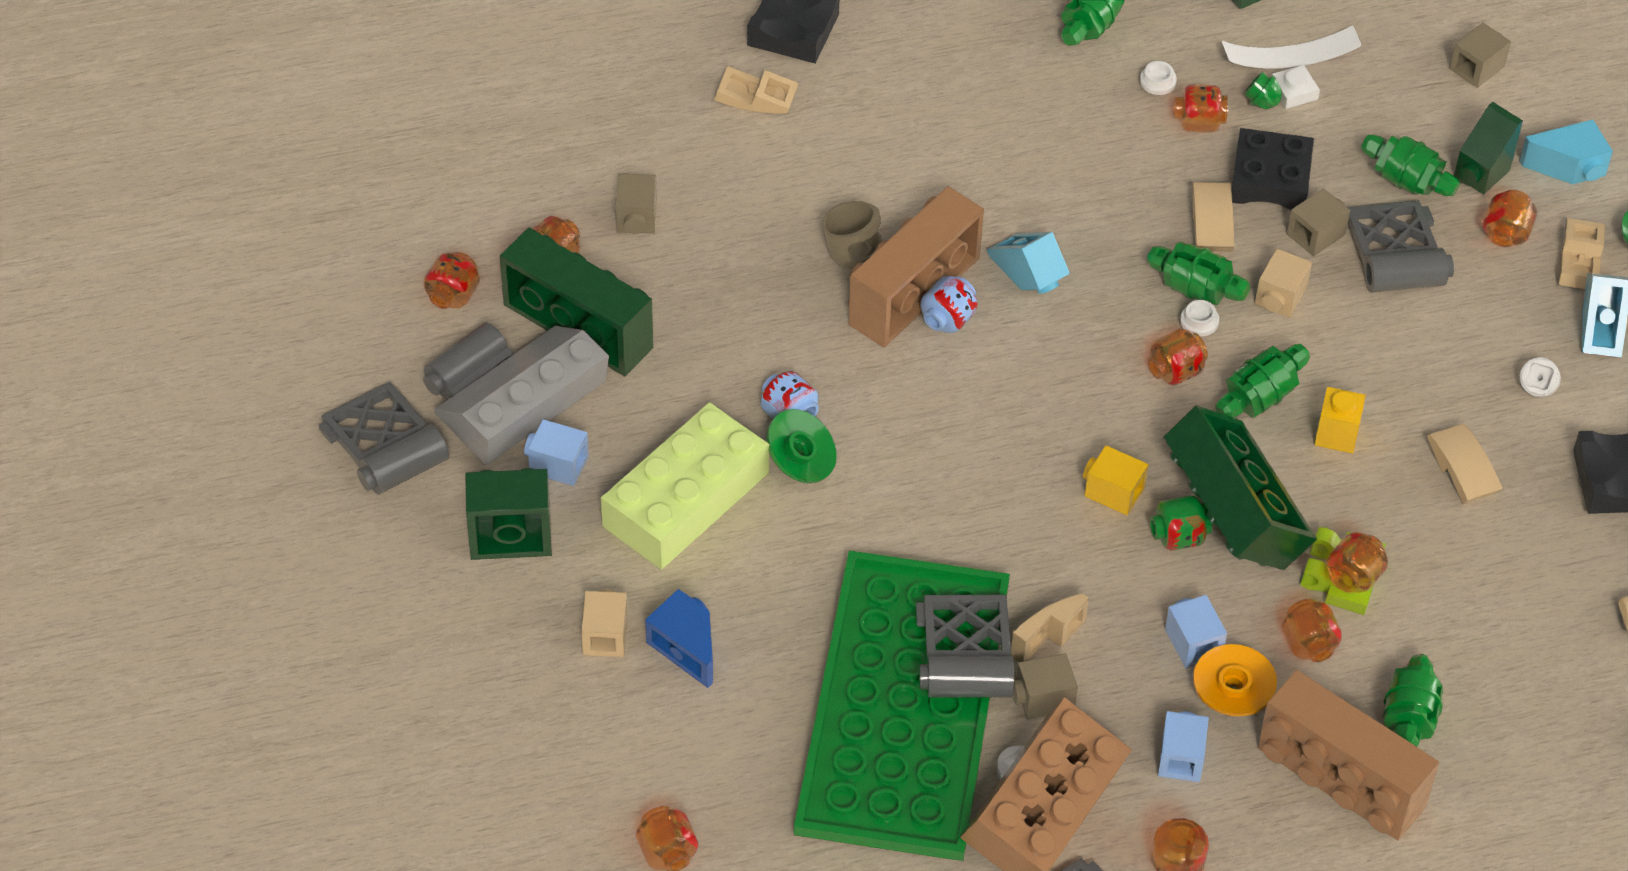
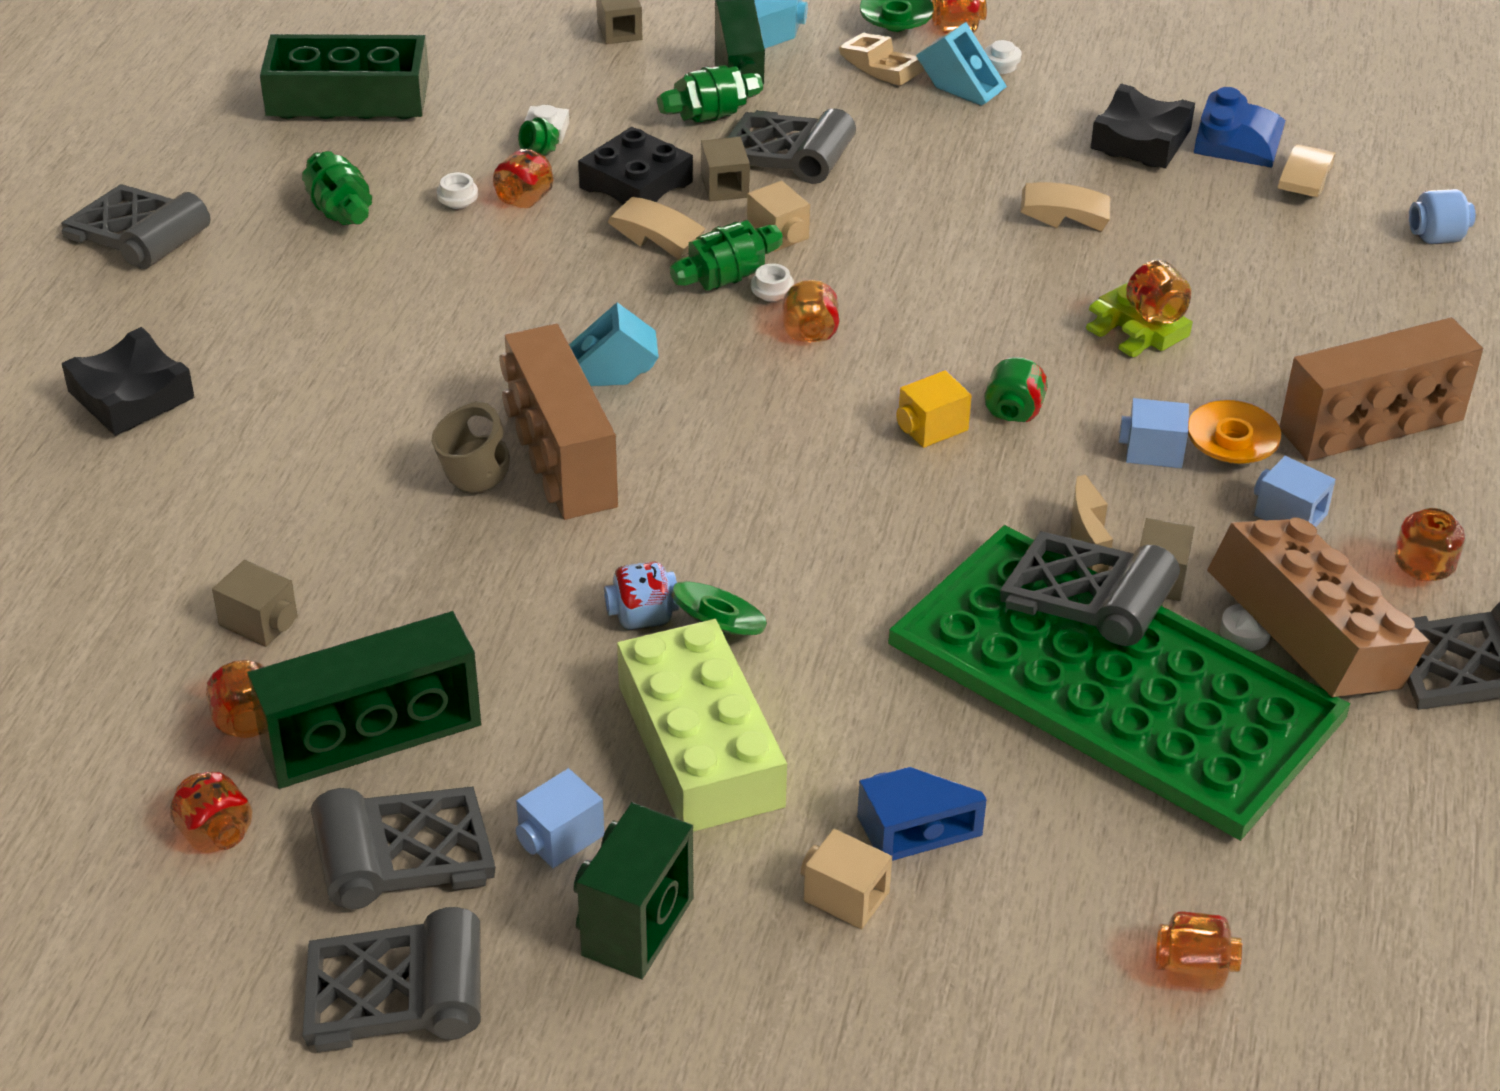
camera: 60 degrees left, 10 degrees down
light grey slope [435,326,609,465] -> none
tan slope [714,66,799,114] -> none
light blue head [920,276,978,333] -> none
dark green brick [1163,405,1317,570] -> none
green piece [1215,343,1310,418] -> none
white sticker [1222,26,1361,69] -> none
clear orange head [1281,599,1342,662] -> none
yellow brick [1314,387,1366,454] -> none
green piece [1383,654,1443,747] -> none
clear orange head [1482,190,1538,247] -> none
white tile [1520,357,1561,398] -> none

